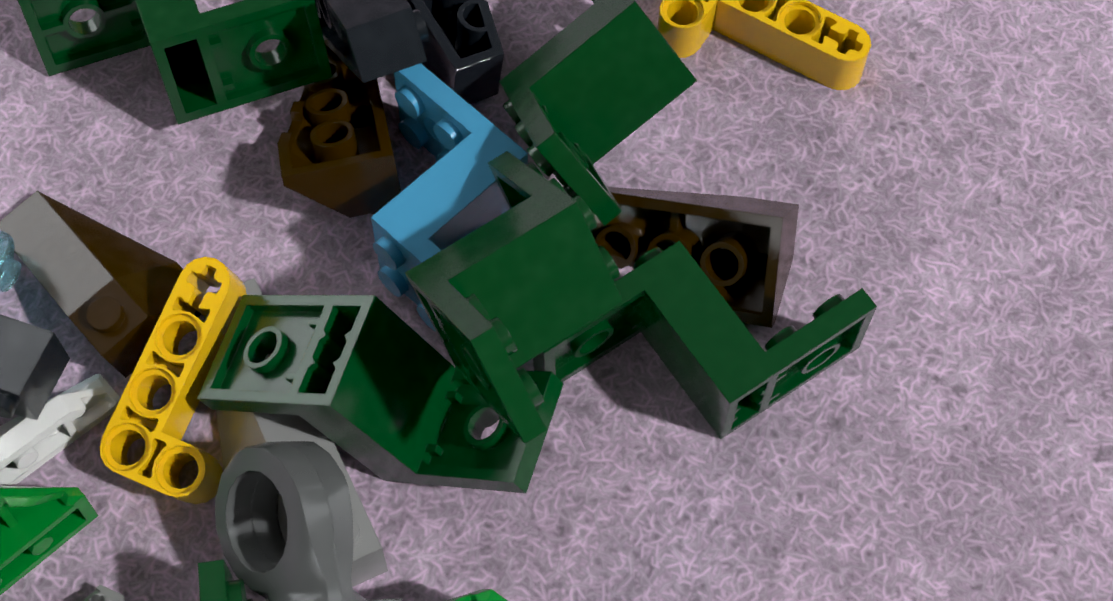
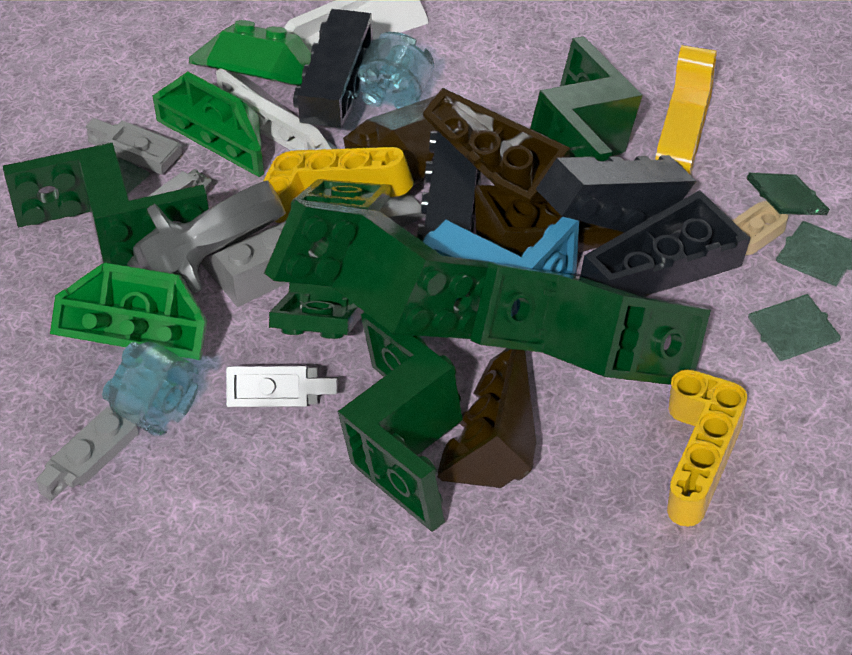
camera: 85 degrees right, 15 degrees down
none -> hinge [226,366,339,407]
none -> black wedge [417,131,481,242]
none -> dark brown wedge [423,88,570,204]

